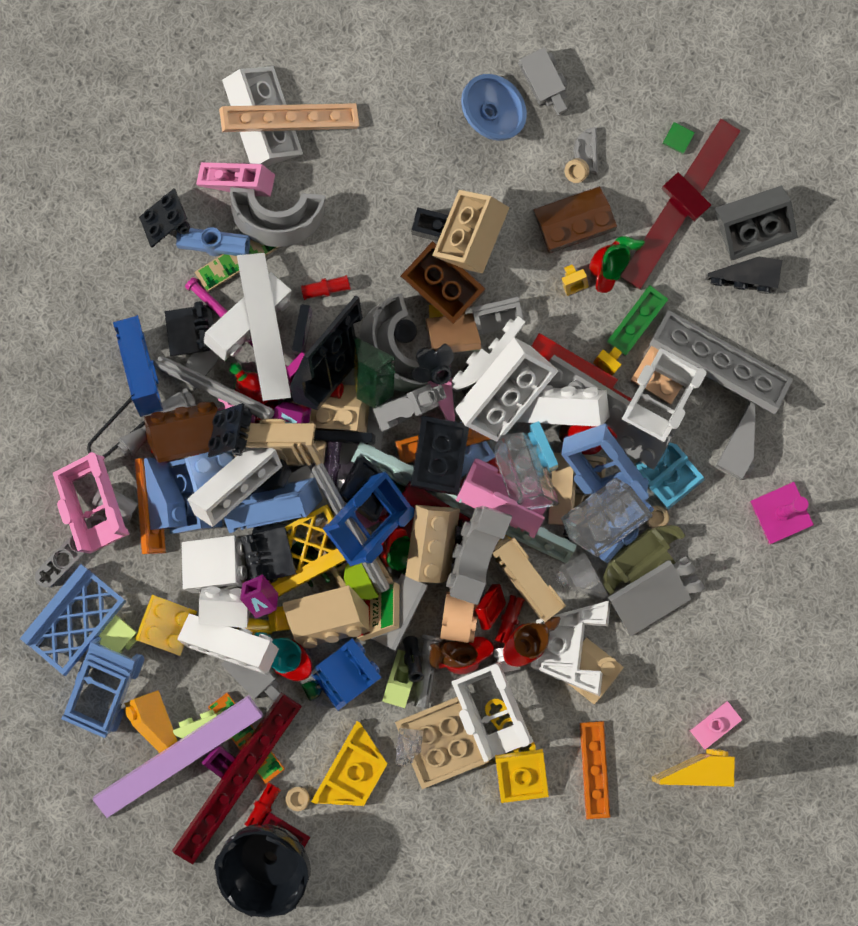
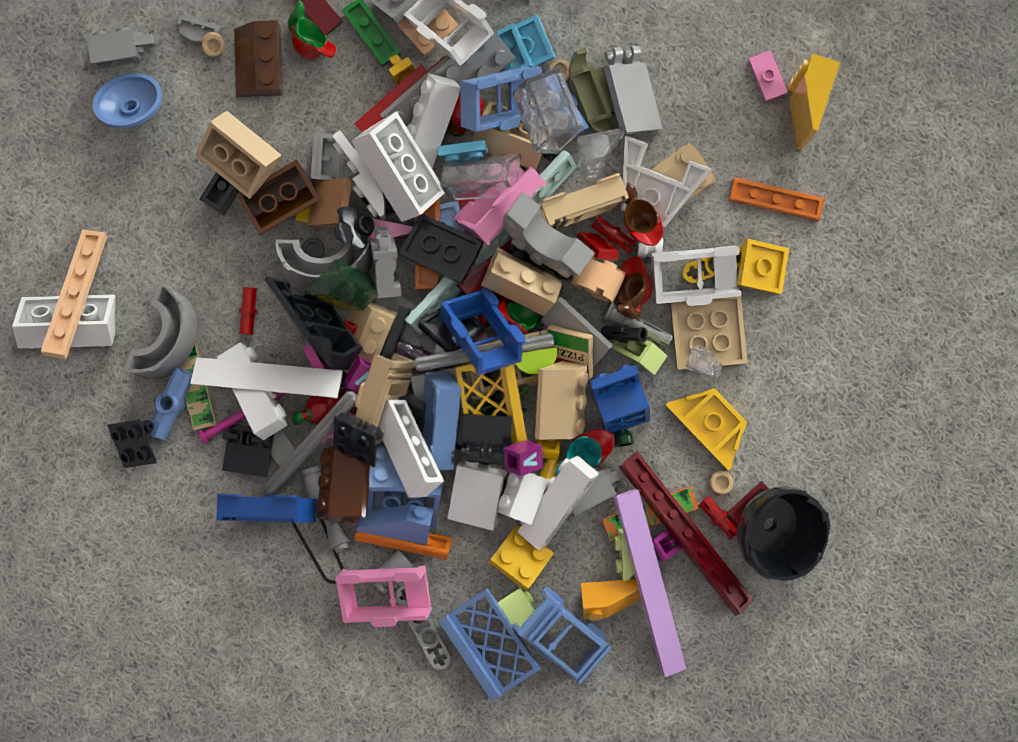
camera: 70 degrees left, 0 degrees up
bright pink slope [196,162,275,197] -> none
black tile [292,304,312,357] -> none
yellow tile [562,264,589,296] -> none

